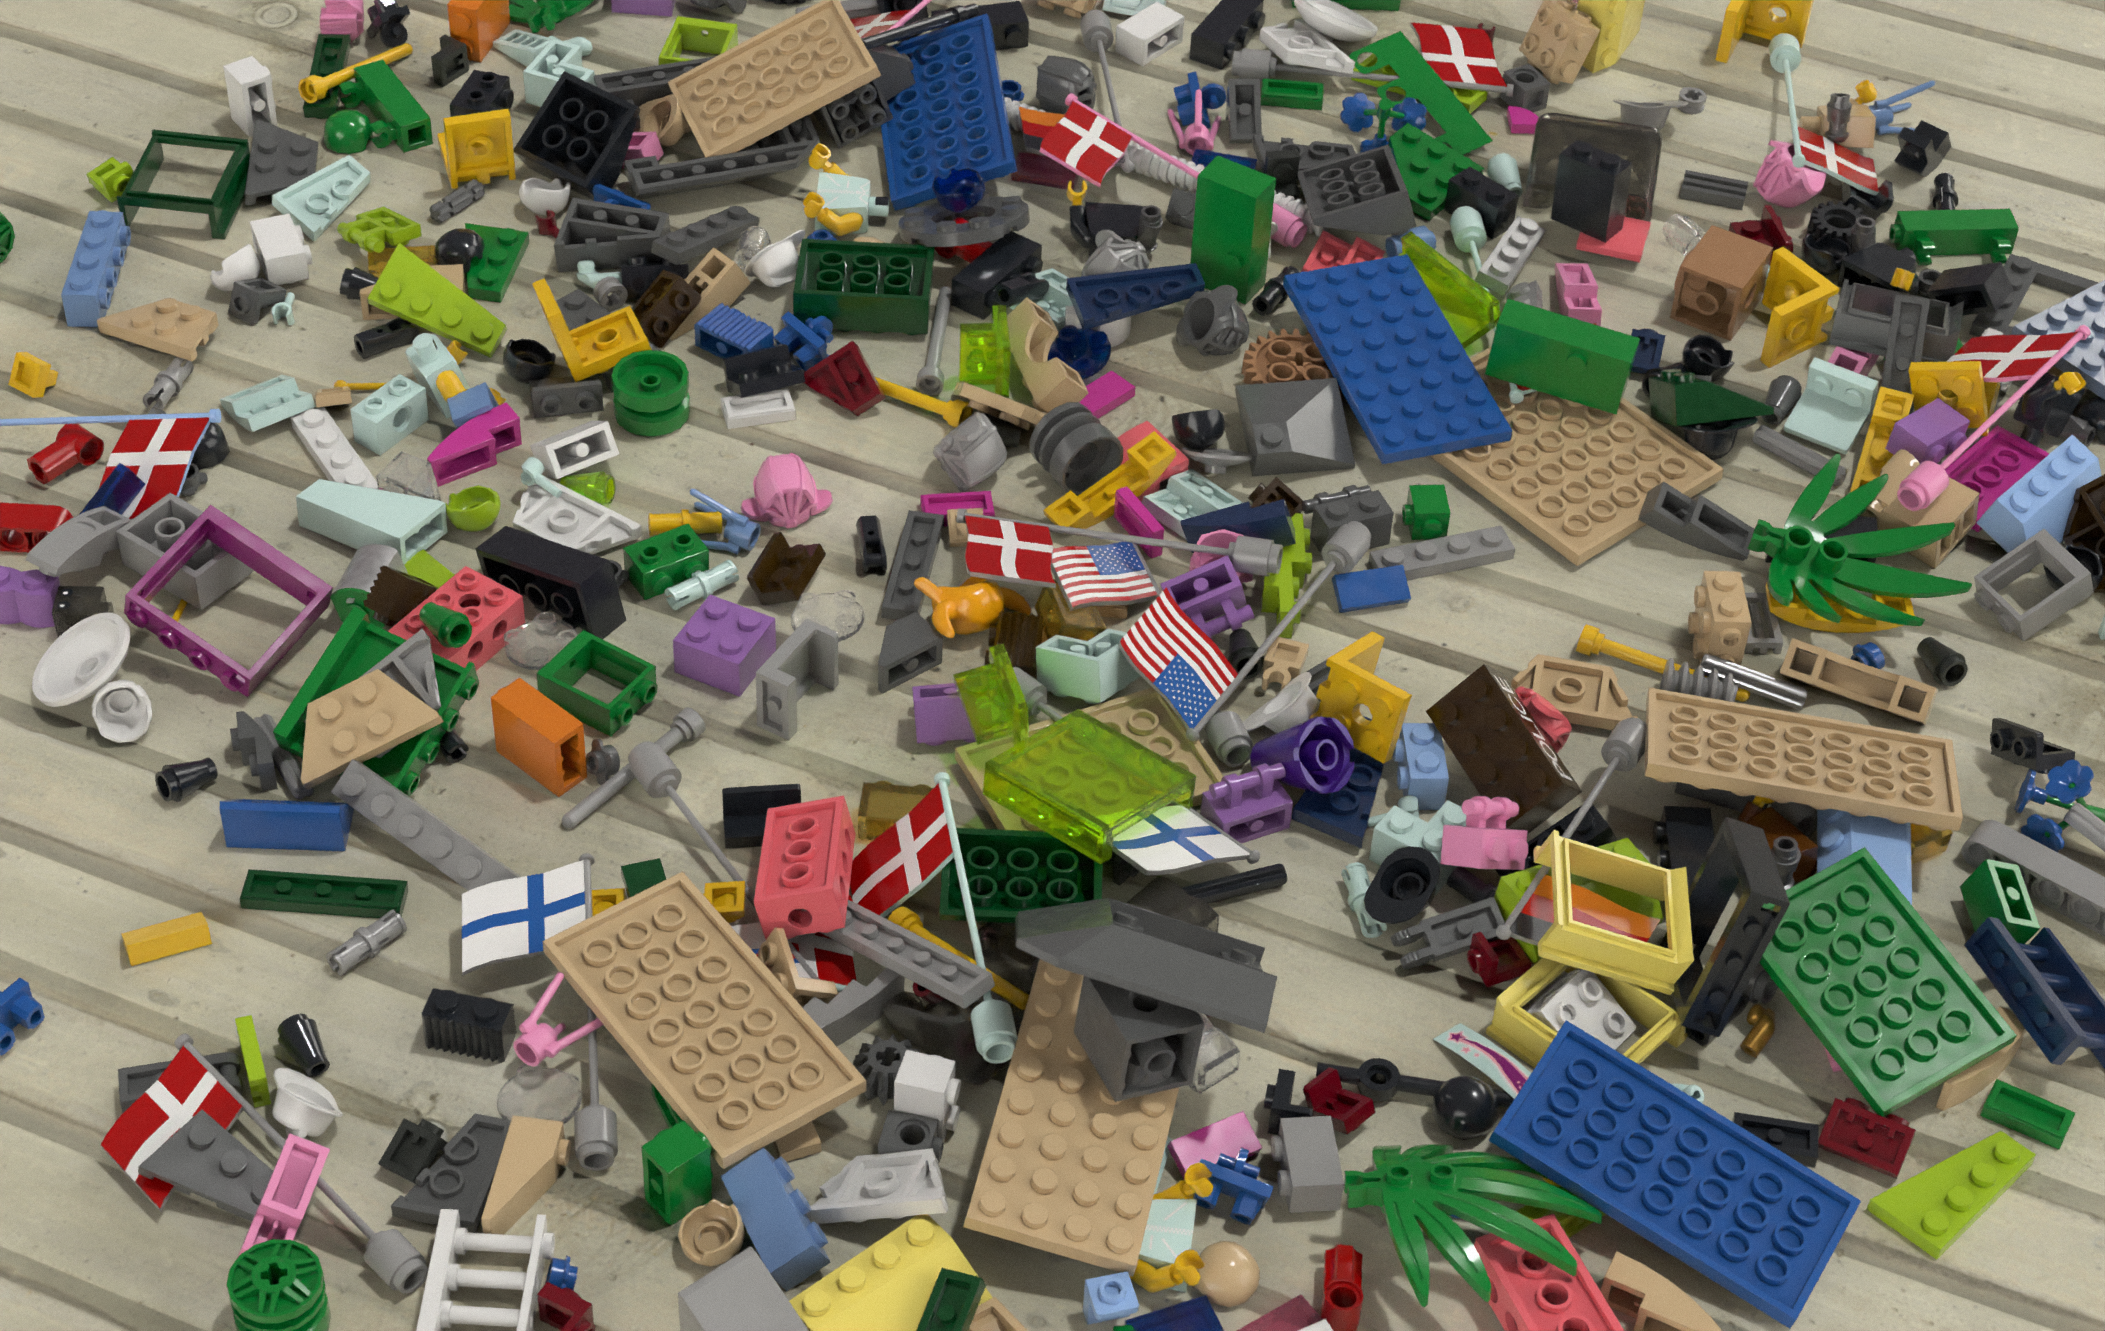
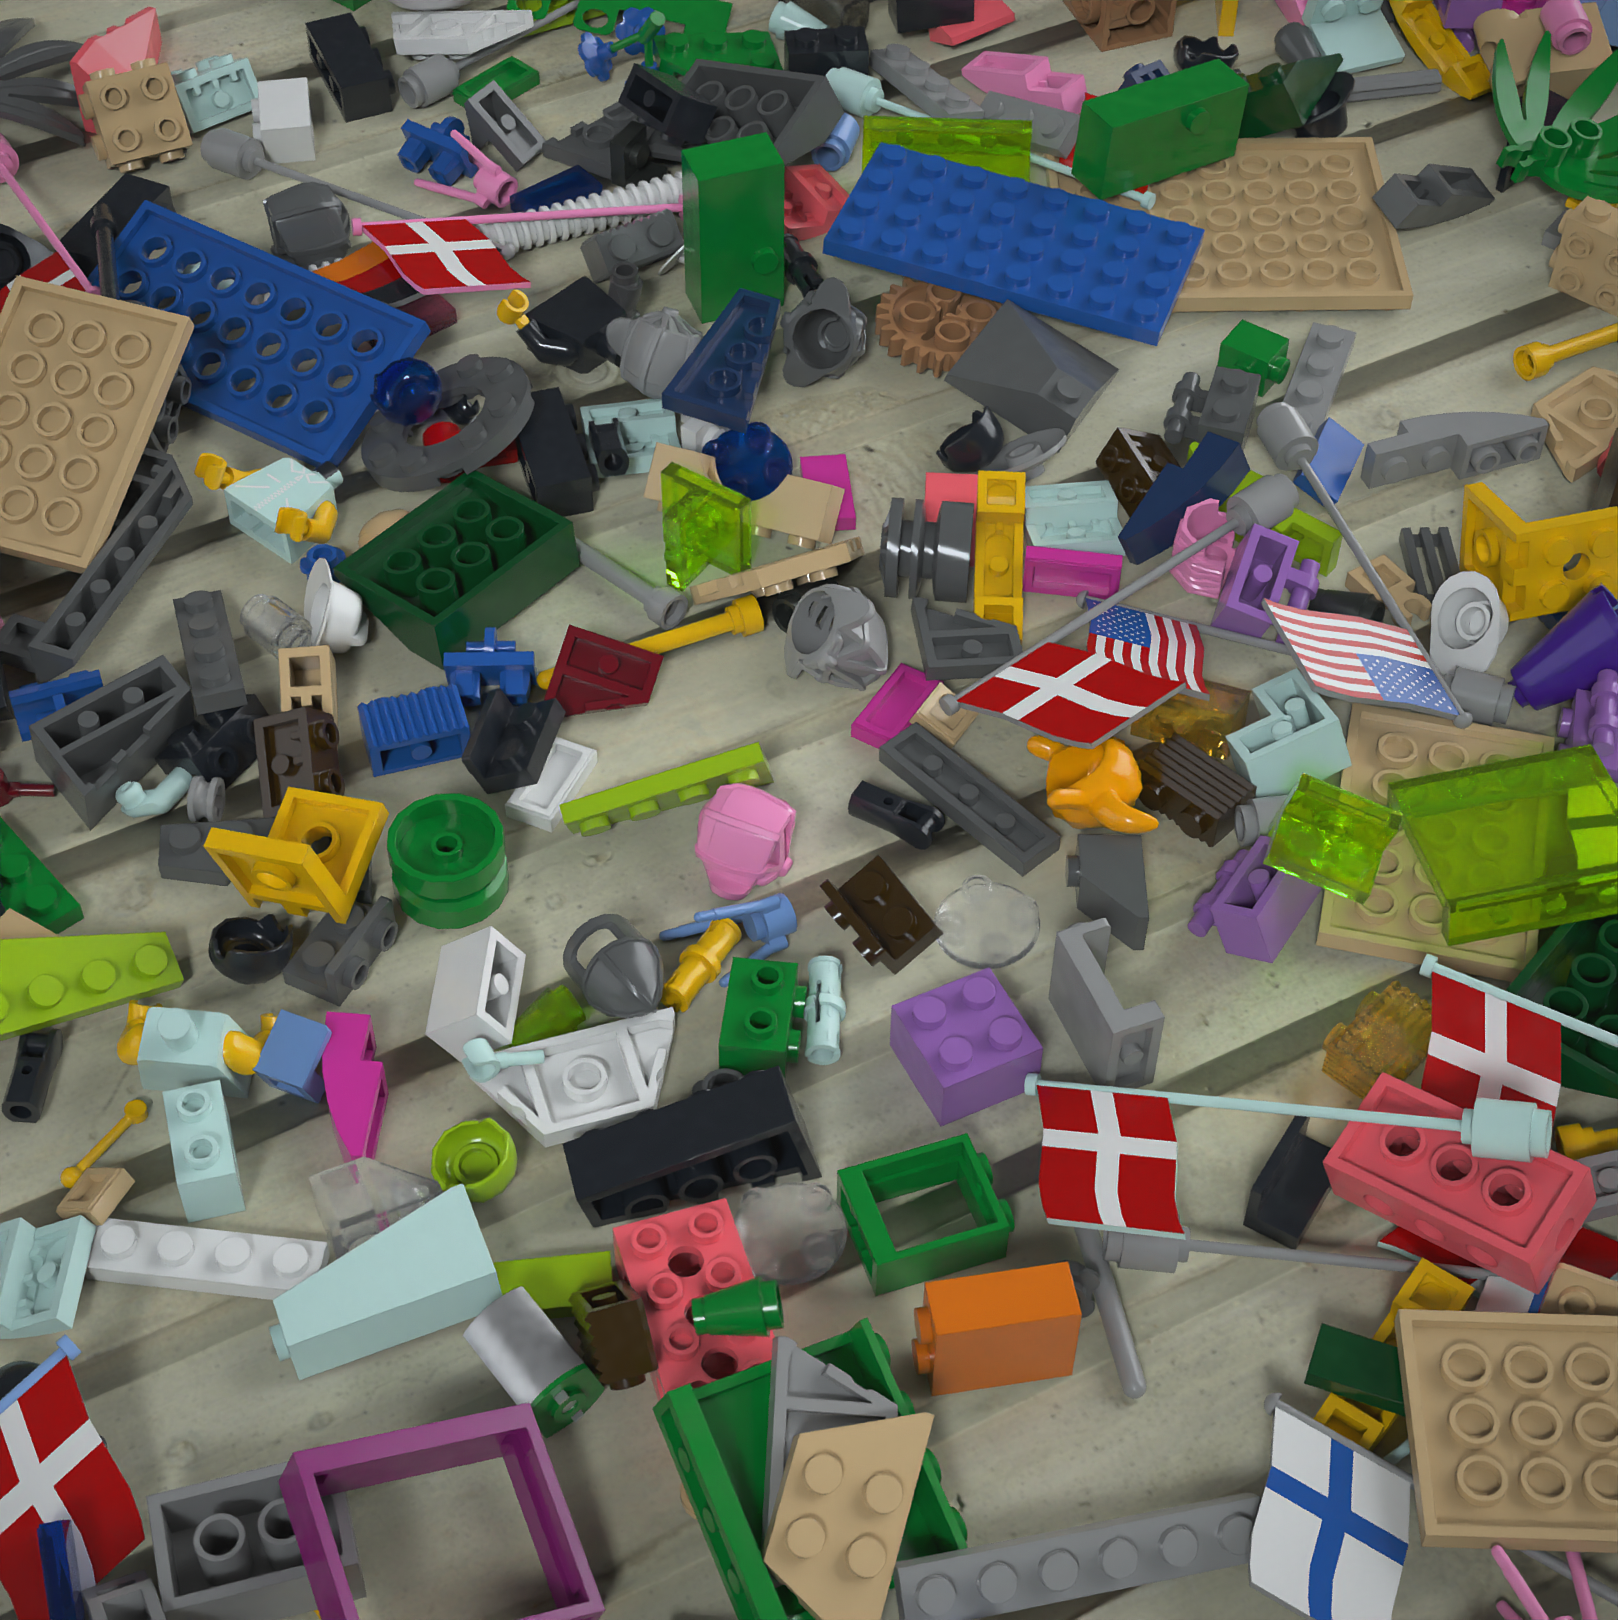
camera: 50 degrees left, 5 degrees up
none -> lime wing [559,742,774,837]
none -> dark grey helmet [563,914,664,1018]
none -> black brick [618,63,718,146]
none -> dark grey wing [911,597,1023,681]
none -> flag [1024,1073,1552,1240]
none -> light grey slope [1360,412,1549,489]

